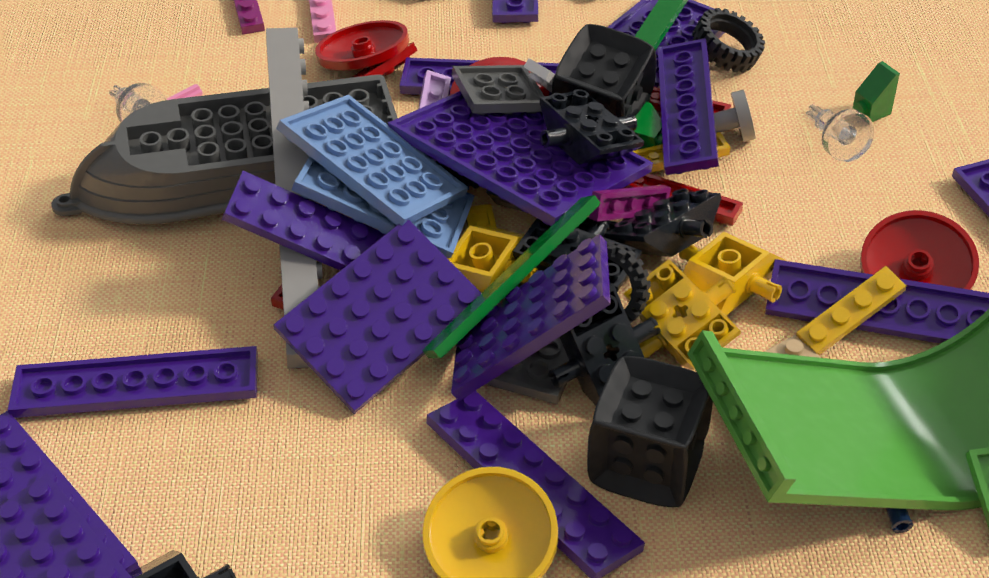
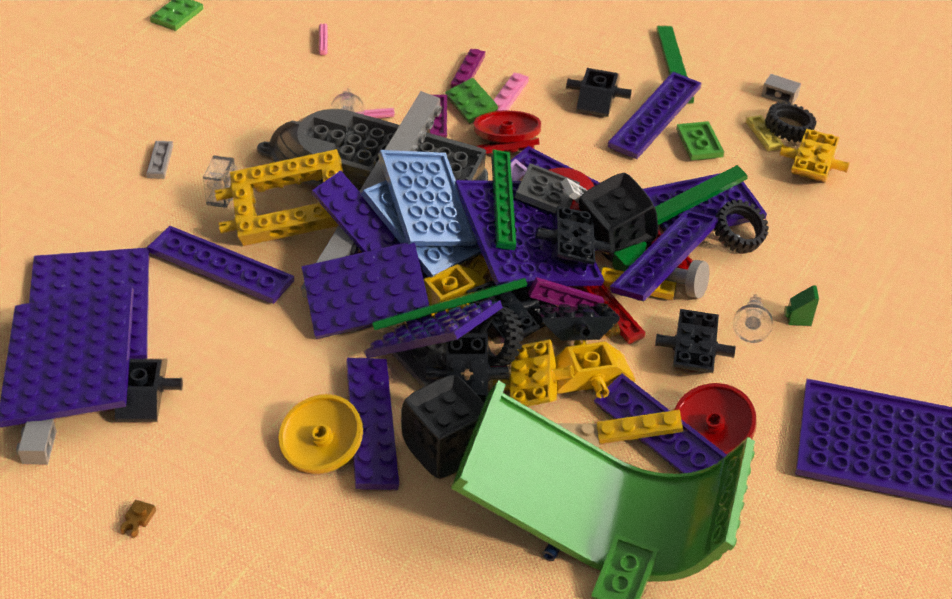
camera: 30 degrees right, 0 degrees up
none -> clear brick [203,155,237,208]
none -> yellow brick [215,149,343,246]
none -> bright pink axle [319,24,327,55]
none -> magenta plate [430,94,447,138]
none -> bright green plate [445,78,498,124]
none -> green tile [491,150,516,250]
none -> black slope [655,309,736,373]

